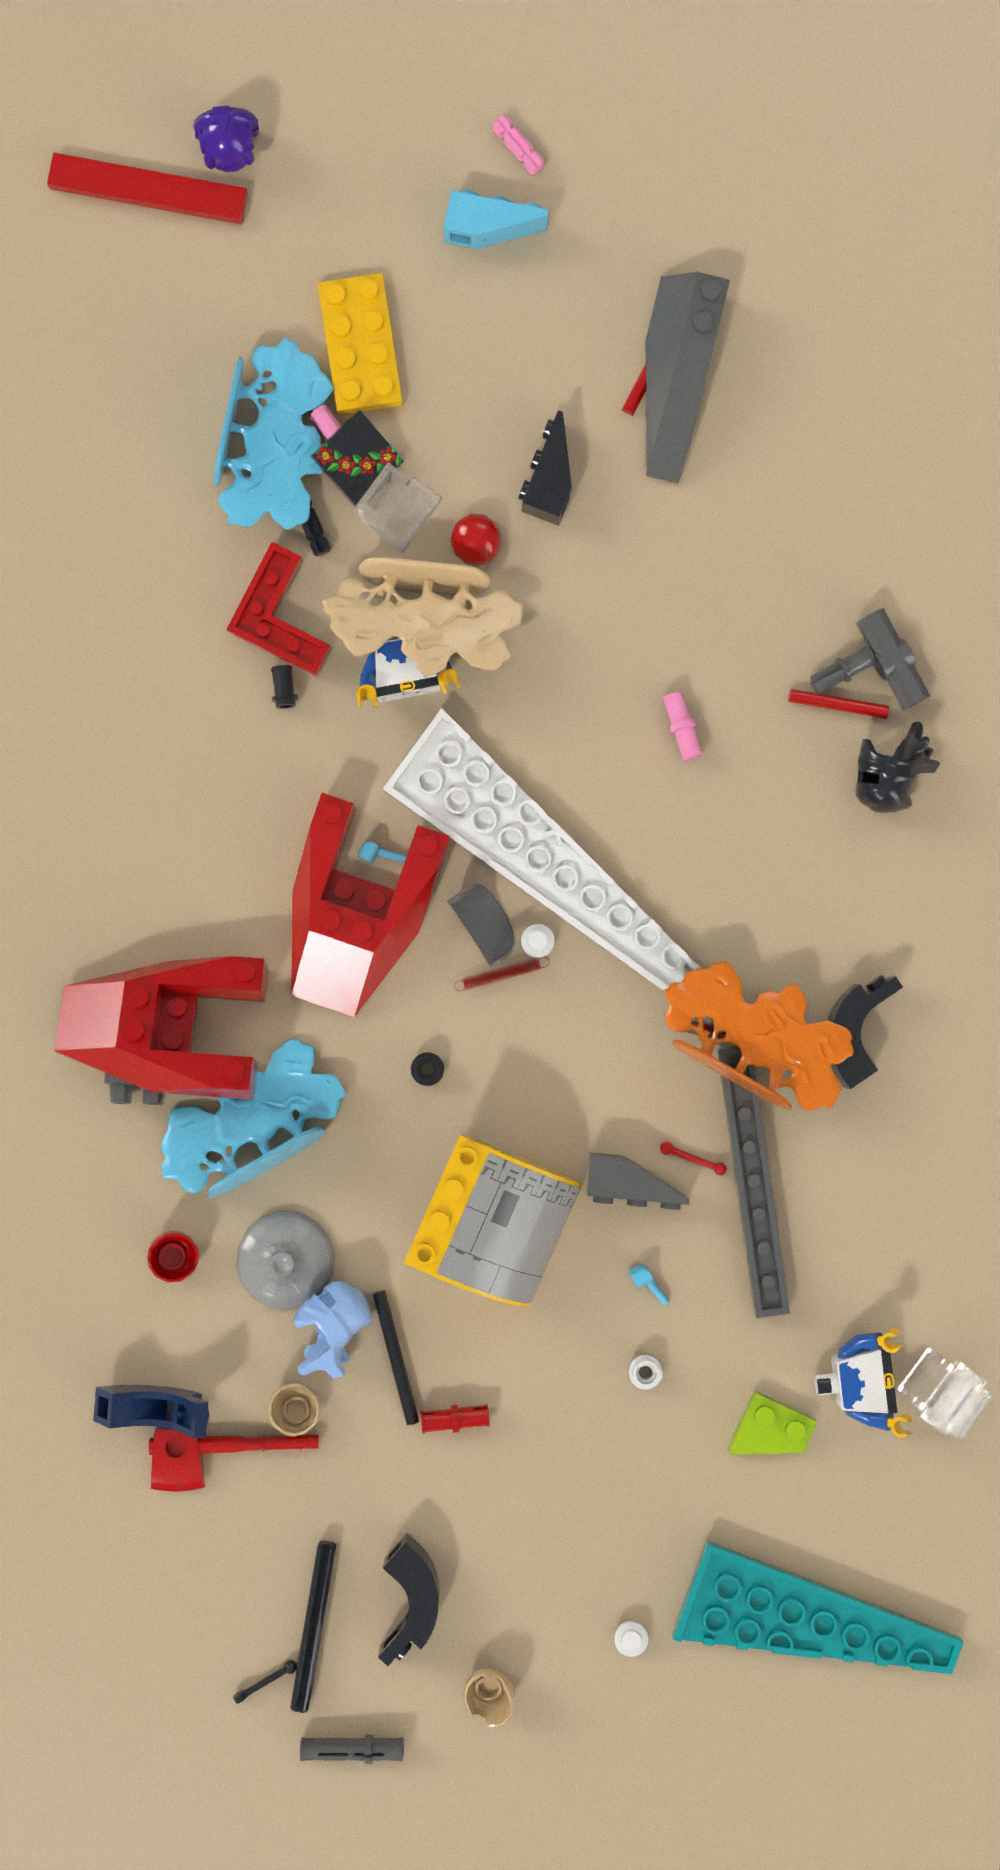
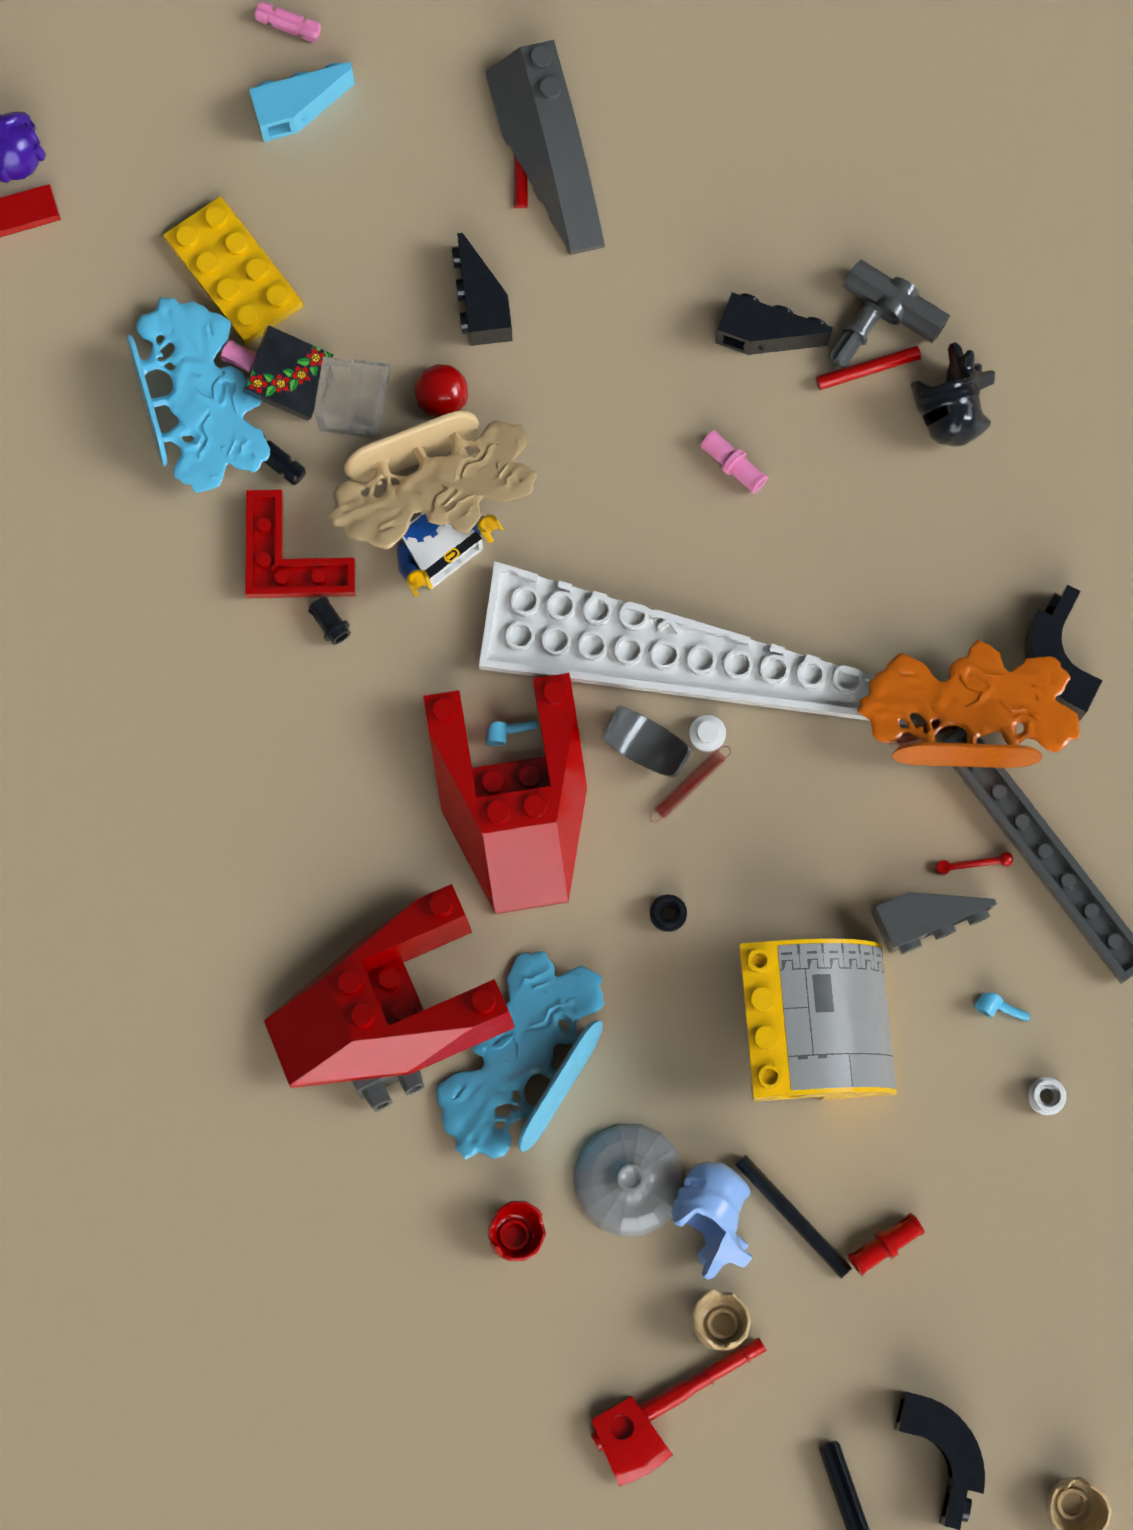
camera: 30 degrees left, 10 degrees down
dark blue arch [93,1385,210,1438] -> none
none -> black slope [715,292,833,355]

